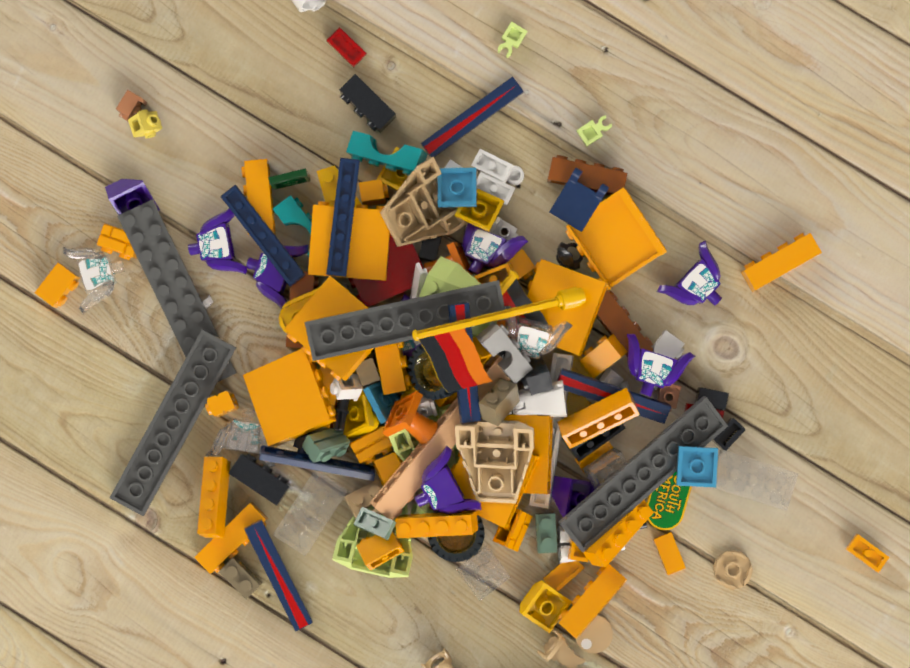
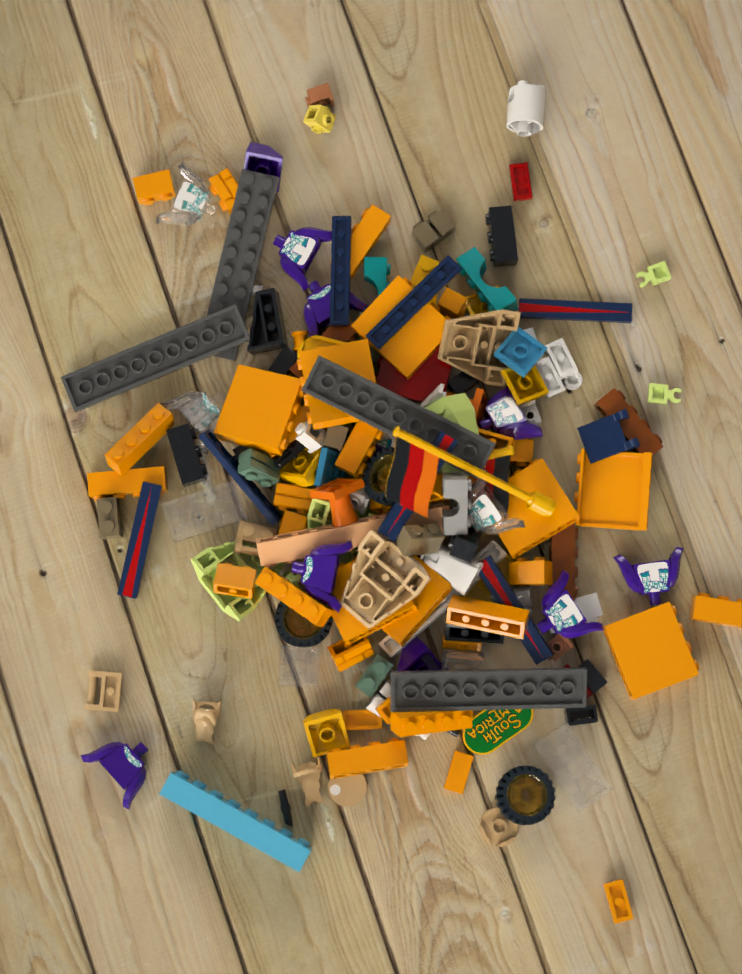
camera: 35 degrees right, 5 degrees down
light orange brick [205,391,239,417] -> none
dark green tile [268,168,311,190] -> none
plate [354,507,396,540] -> none
black piece [556,242,584,270] -> none
dark azure tile [676,446,718,488] -> none
none -> black wedge [247,288,288,355]
none -> black piece [269,346,298,376]
none -> light orange bush [291,331,308,353]
none -> dark tan piece [412,209,456,253]
none -> wheel [495,765,556,825]
none -> light orange brick [603,601,700,700]

